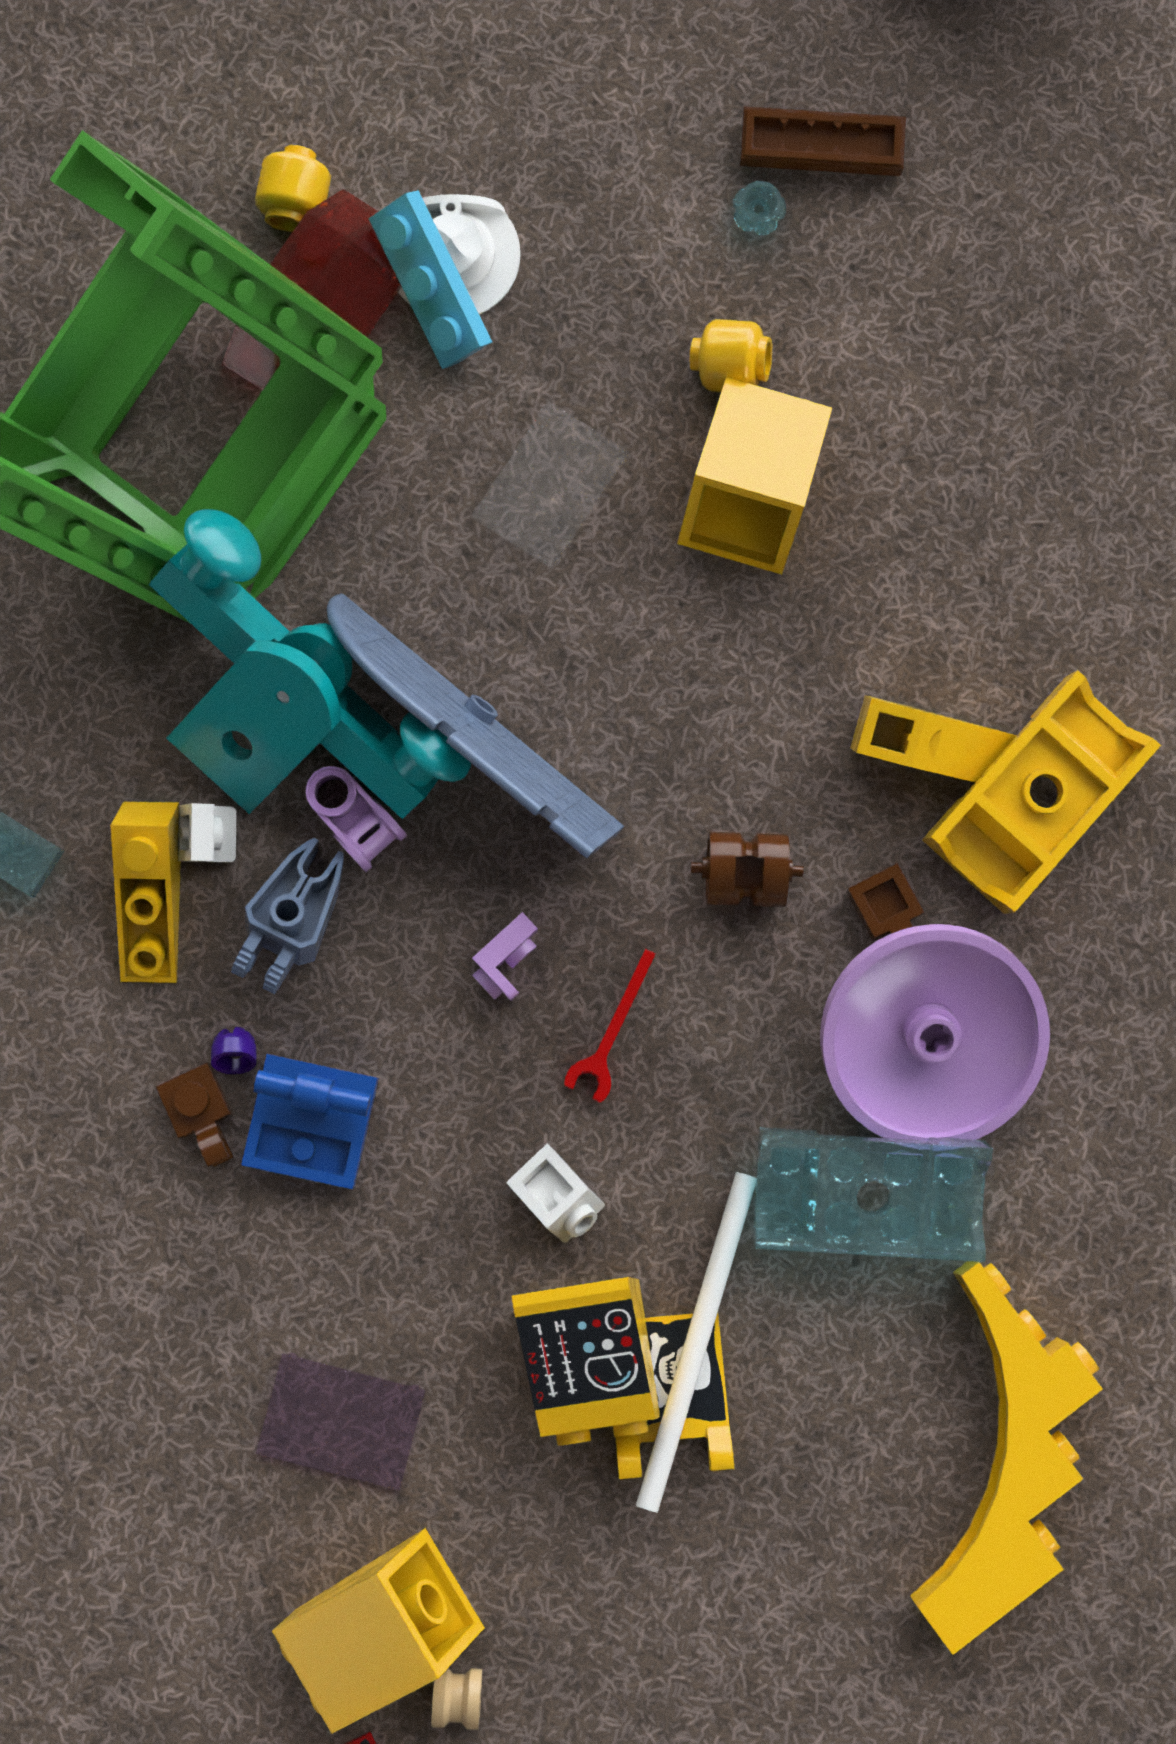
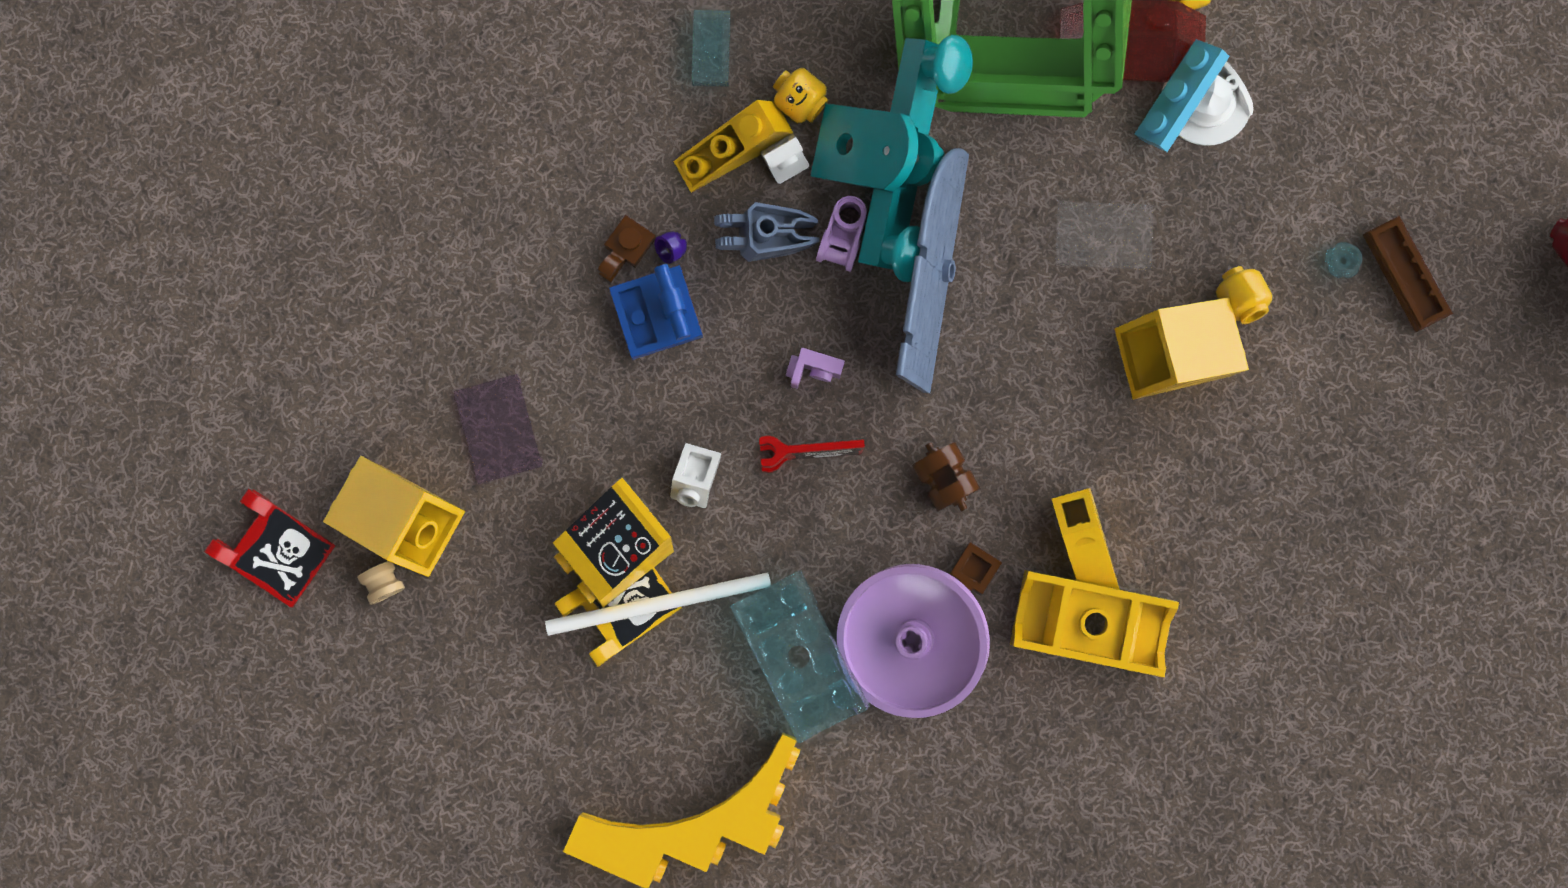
camera: 65 degrees right, 0 degrees up
none -> yellow head [773,68,829,124]

